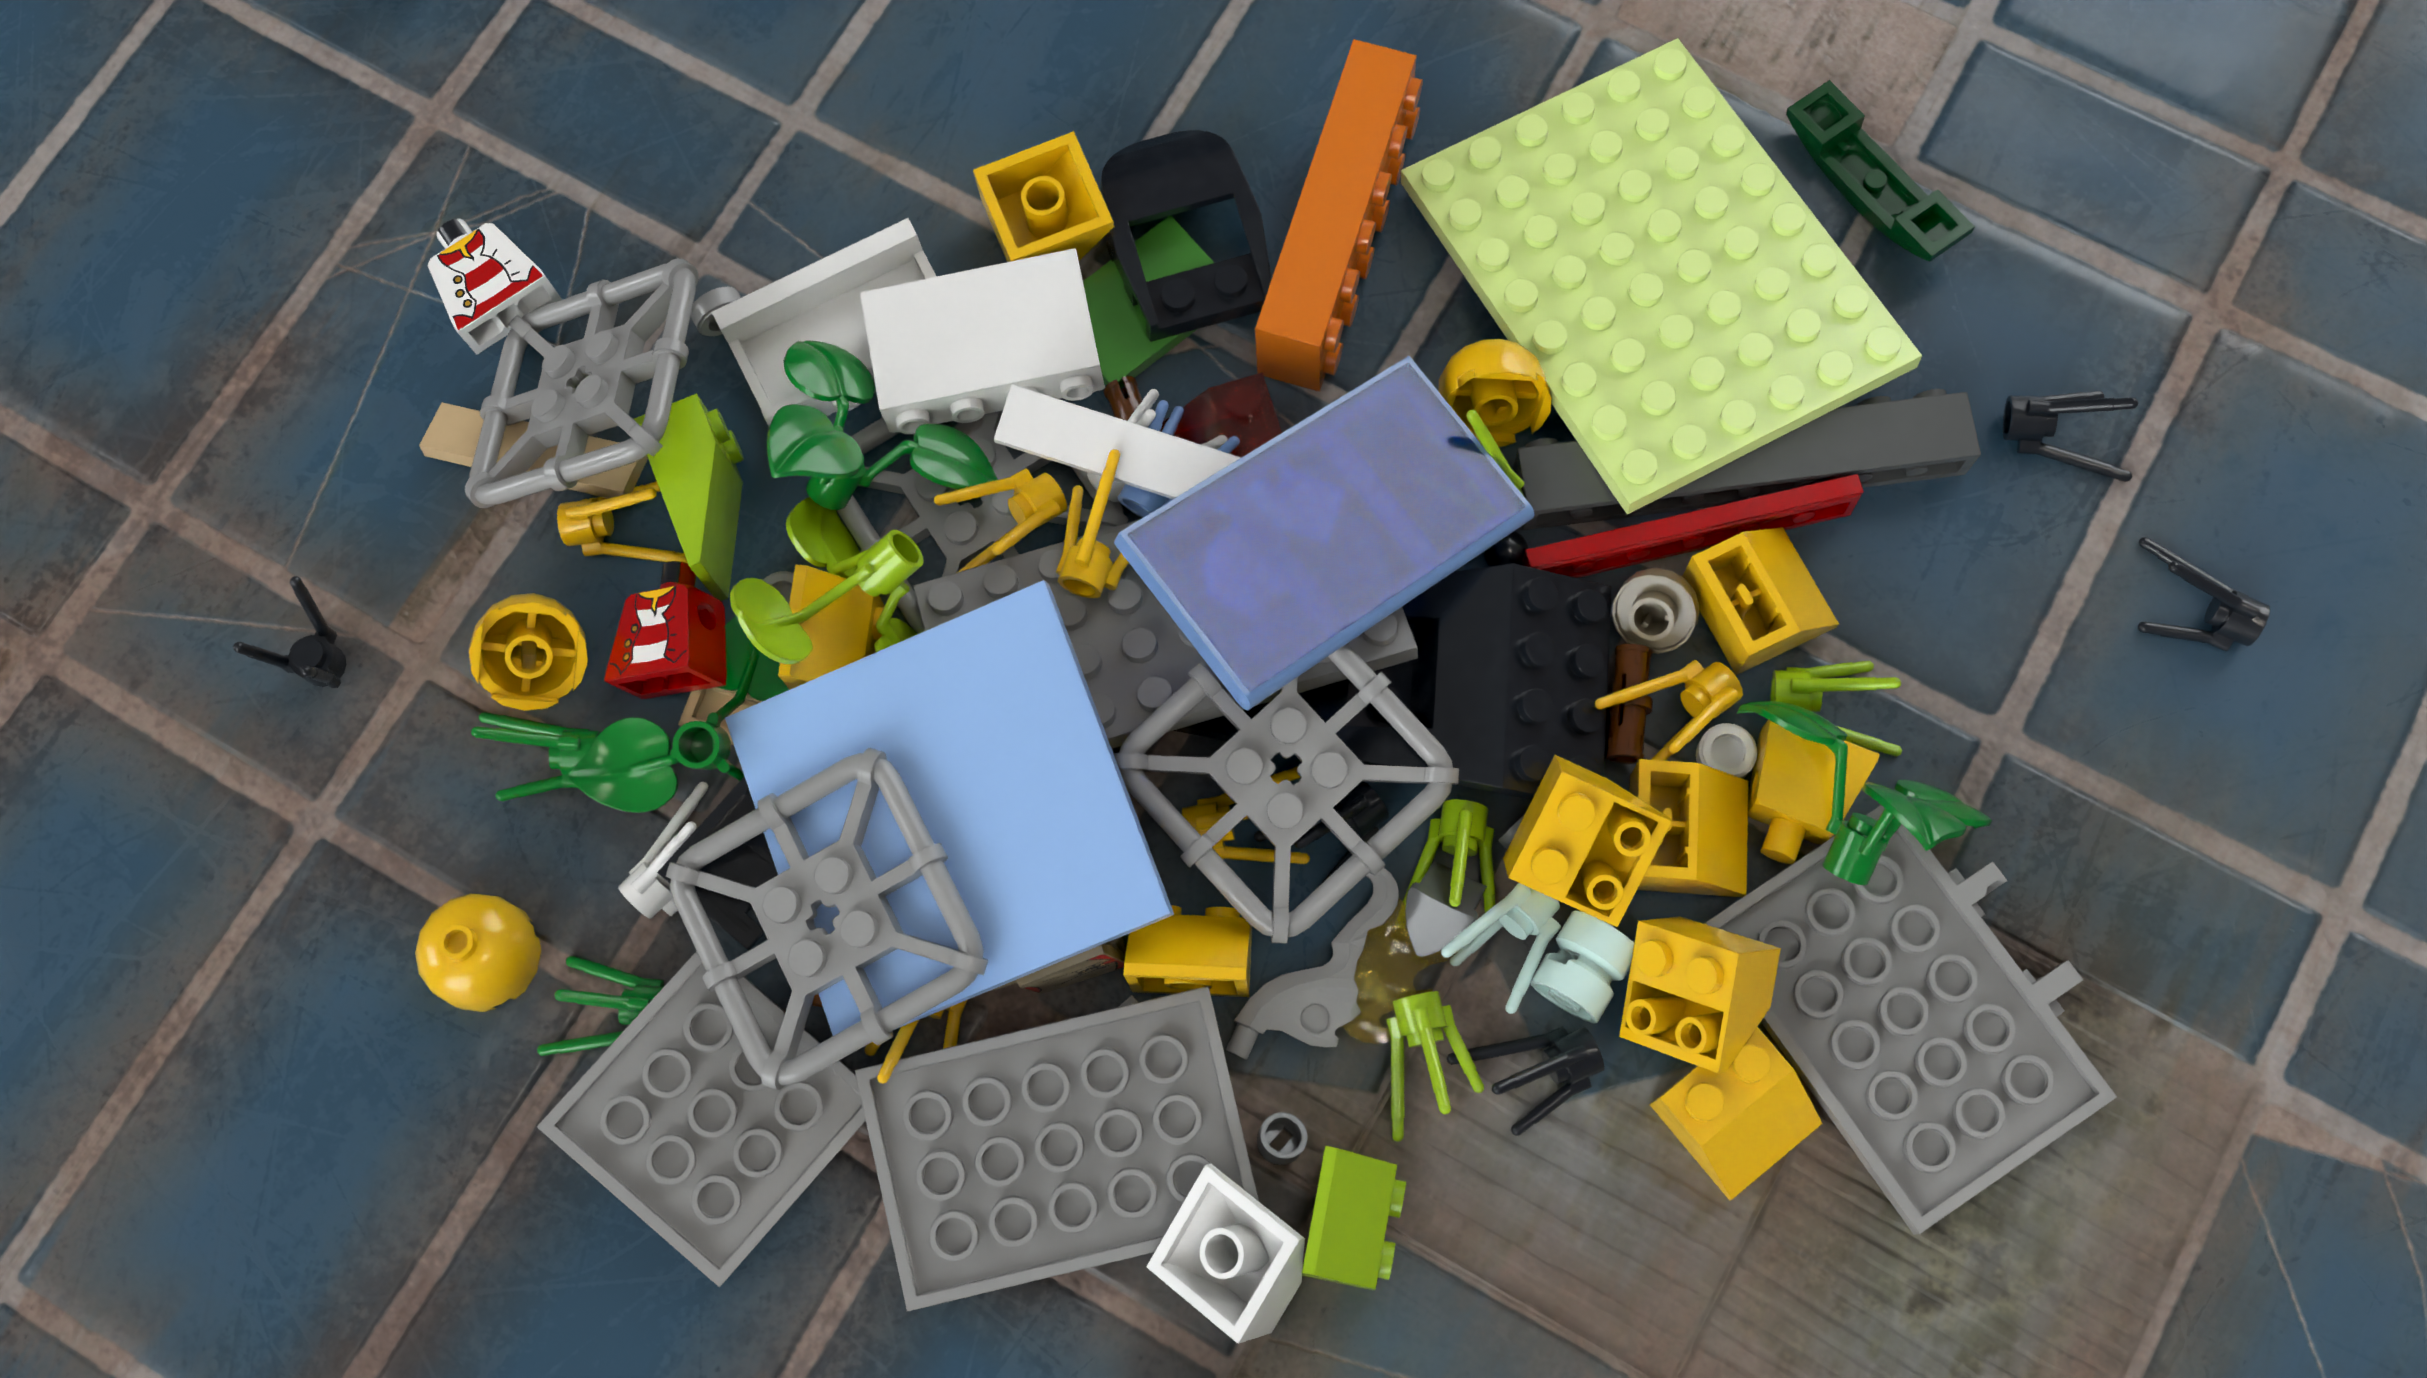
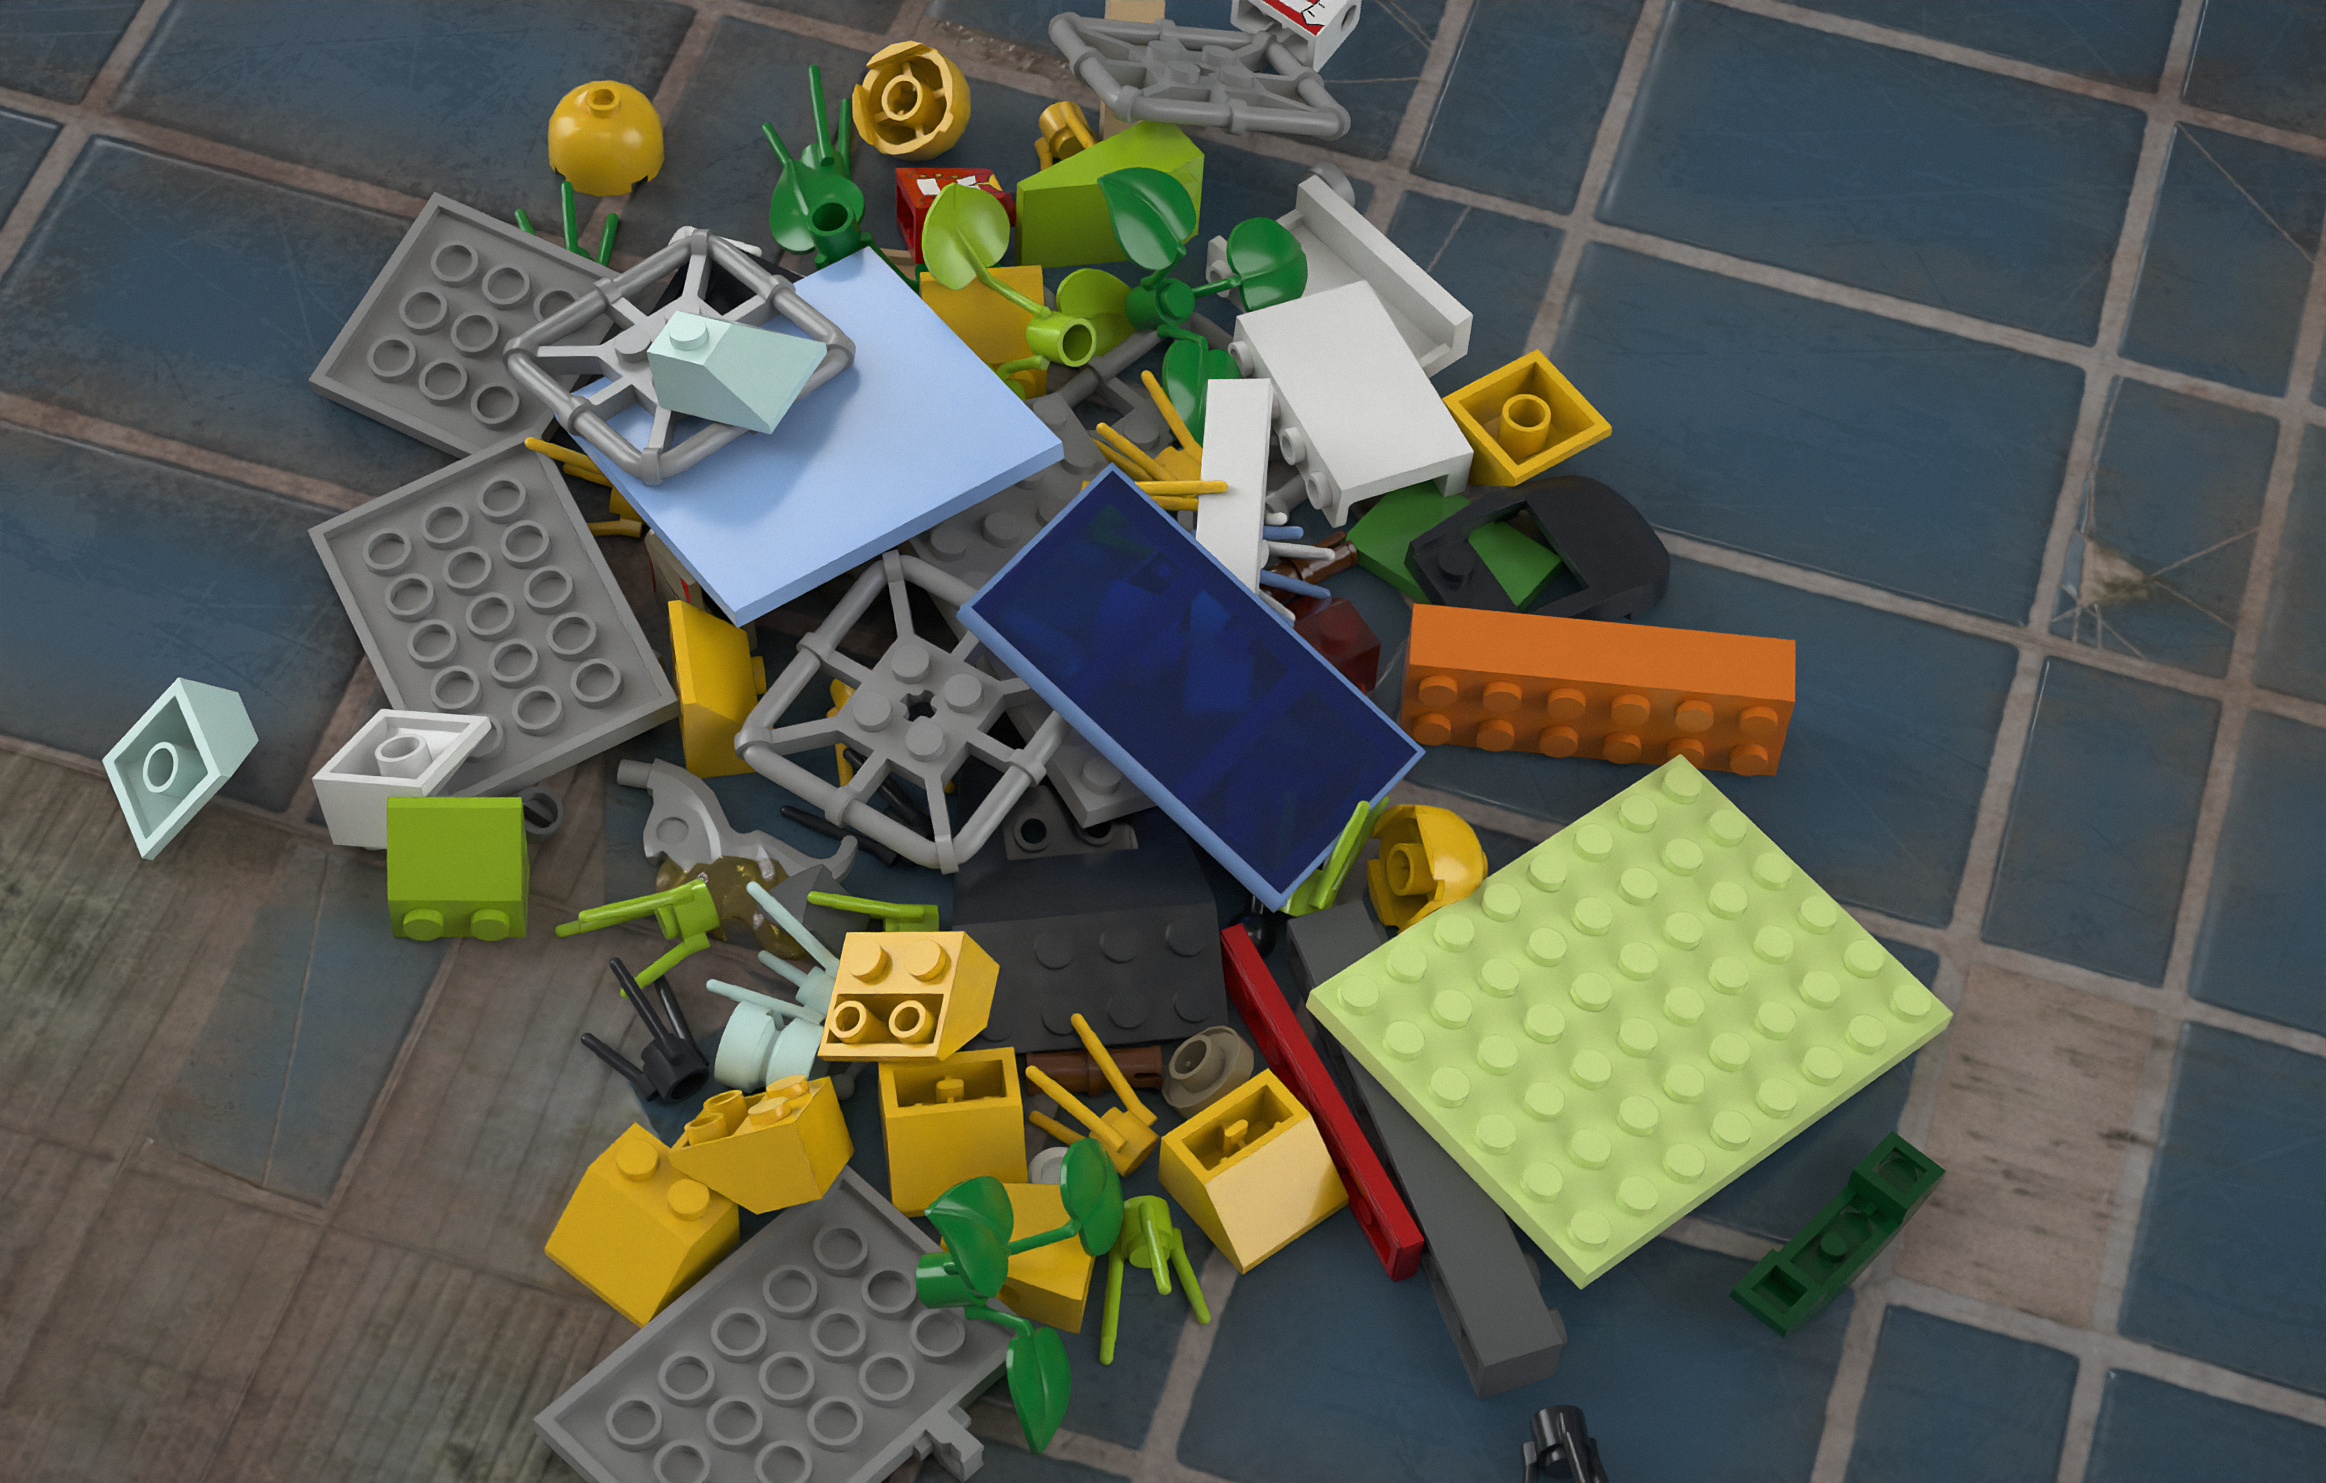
camera: 65 degrees right, 20 degrees down
none -> light aqua slope [647,311,827,434]

